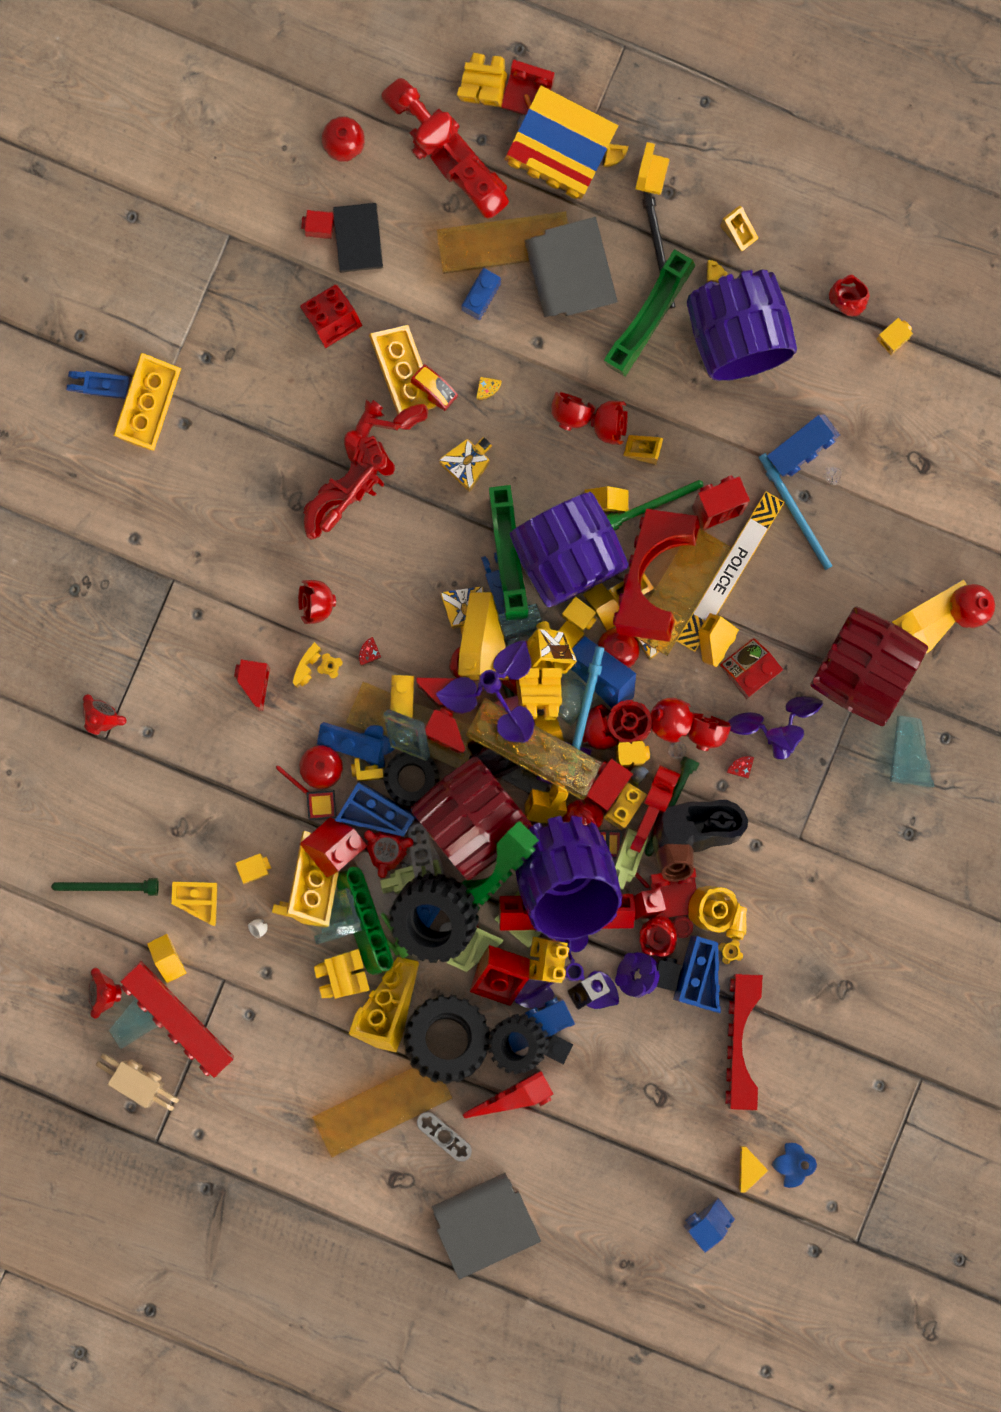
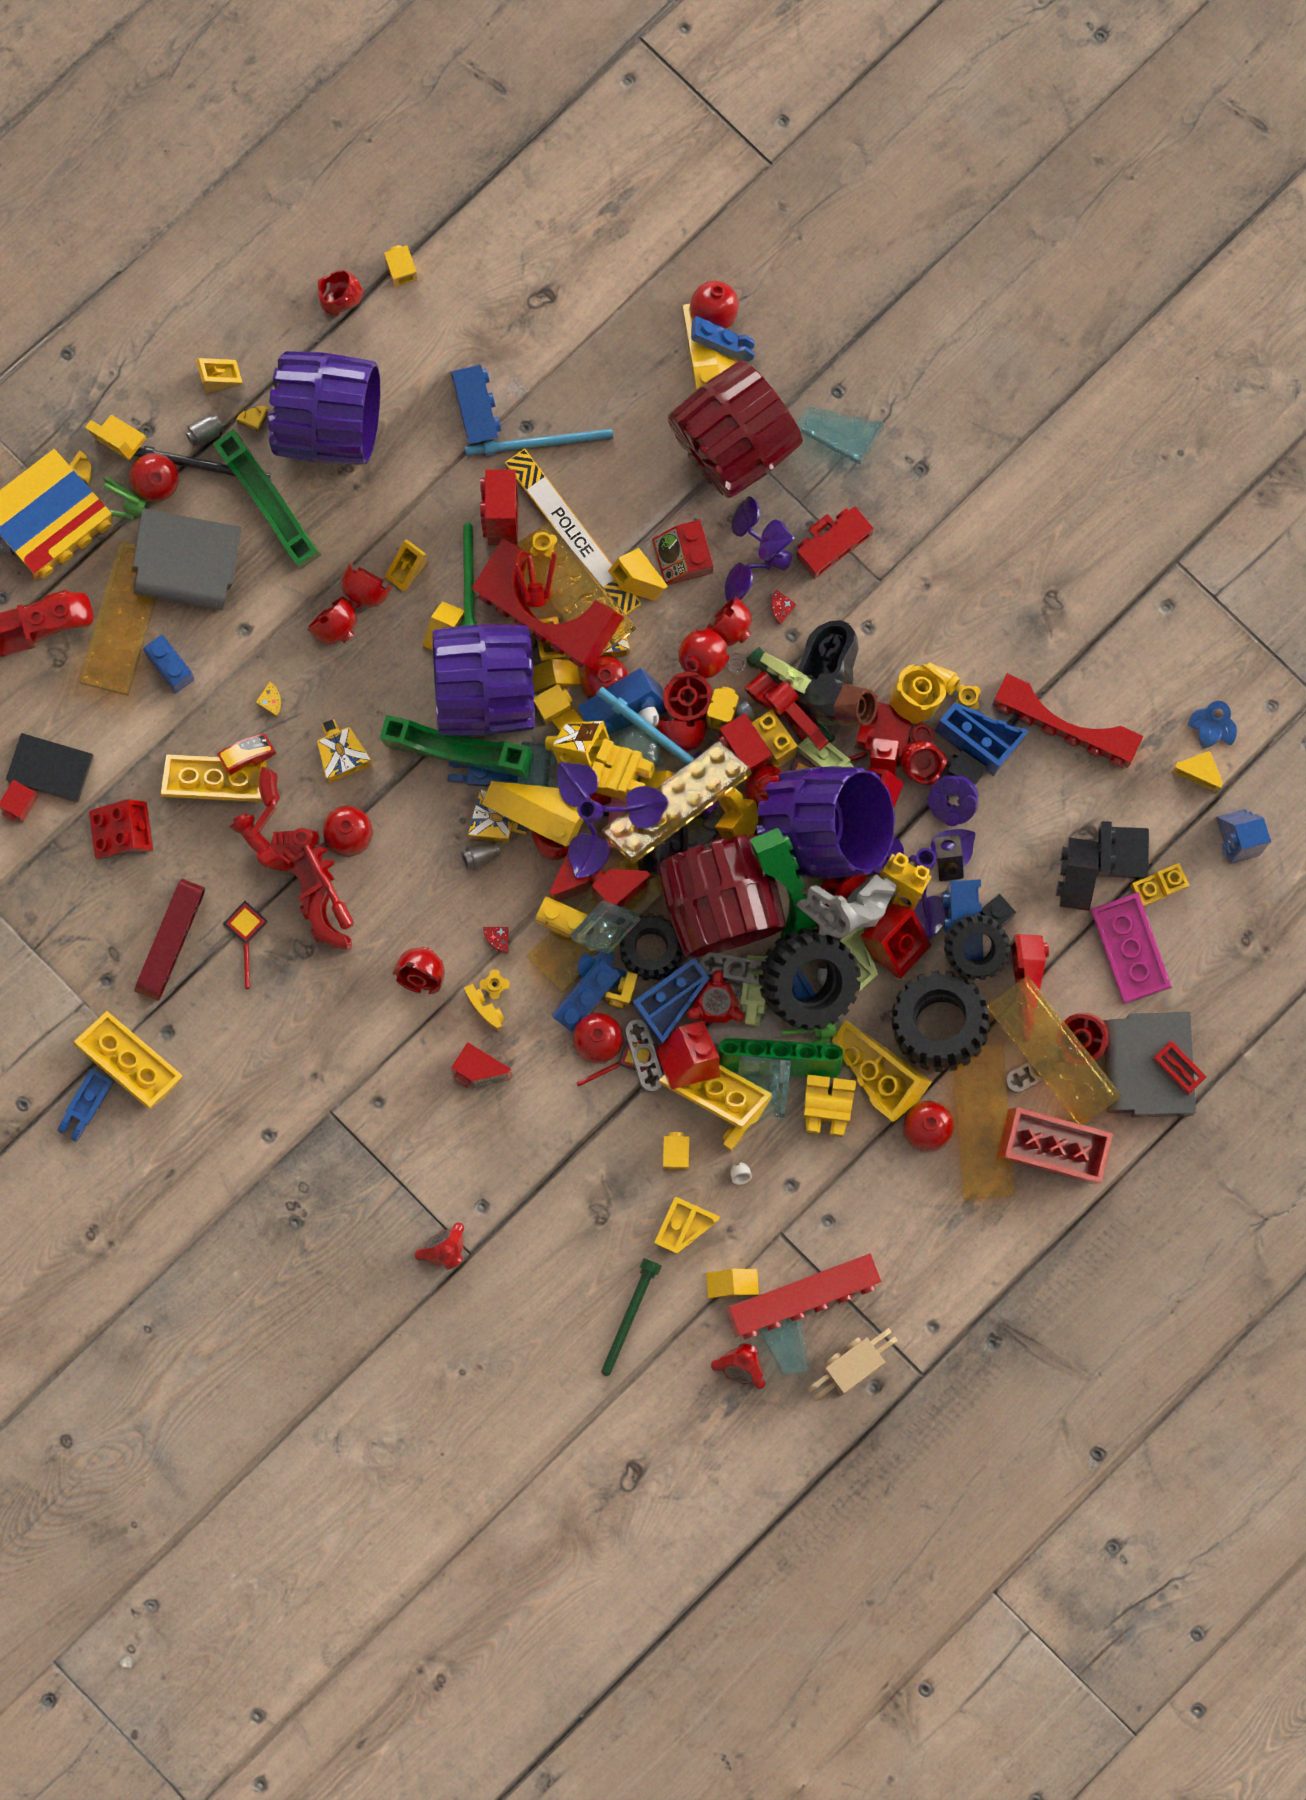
camera: 65 degrees left, 5 degrees down
none -> bright green plant [104,476,148,521]
none -> red cylinder [129,453,179,503]
none -> dark red beam [134,878,206,1001]
none -> flat silver brick [185,413,224,447]
none -> piece [223,901,268,989]
none -> red cylinder [322,805,373,857]
none -> flat silver cone [461,842,500,870]
none -> red plant [514,552,557,607]
none -> yellow plate [530,532,557,558]
none -> light grey beam [625,1020,663,1092]
none -> white hinge [638,707,659,727]
none -> blue hinge [691,316,755,362]
none -> yellowish green hinge [760,652,811,693]
none -> red piece [796,506,874,580]
none -> light grey hips [796,875,896,938]
none -> red cylinder [903,1101,954,1152]
none -> clear yellow plate [986,975,1122,1125]
none -> red brick [997,1107,1113,1184]
none -> black brick [1056,837,1099,911]
none -> red cylinder [1057,1012,1109,1064]
none -> dark pink tile [1091,892,1172,1005]
none -> black bracket [1097,821,1149,878]
none -> yellow slope [1130,863,1190,907]
none -> red tile [1152,1040,1207,1095]

